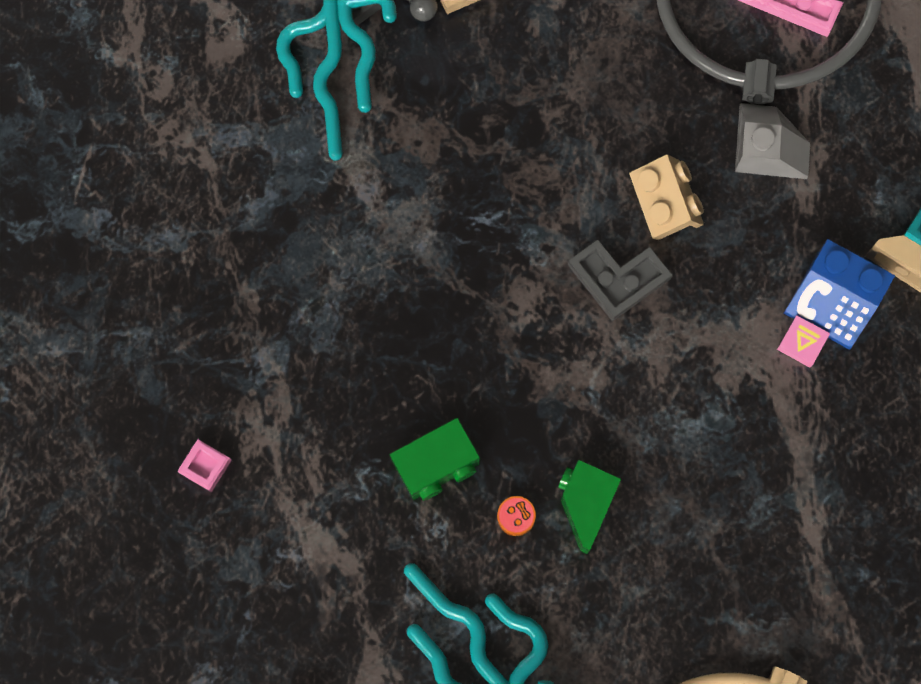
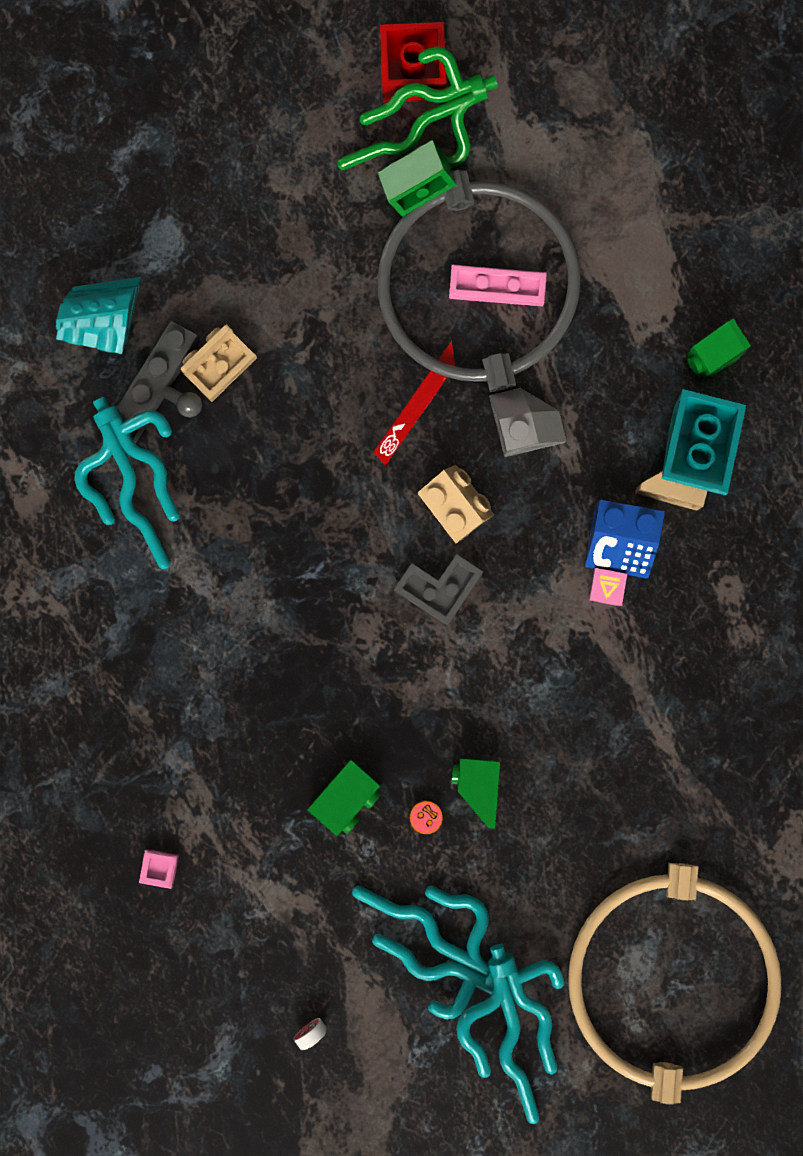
camera: 20 degrees left, 10 degrees up
none -> red sticker [373,341,455,466]

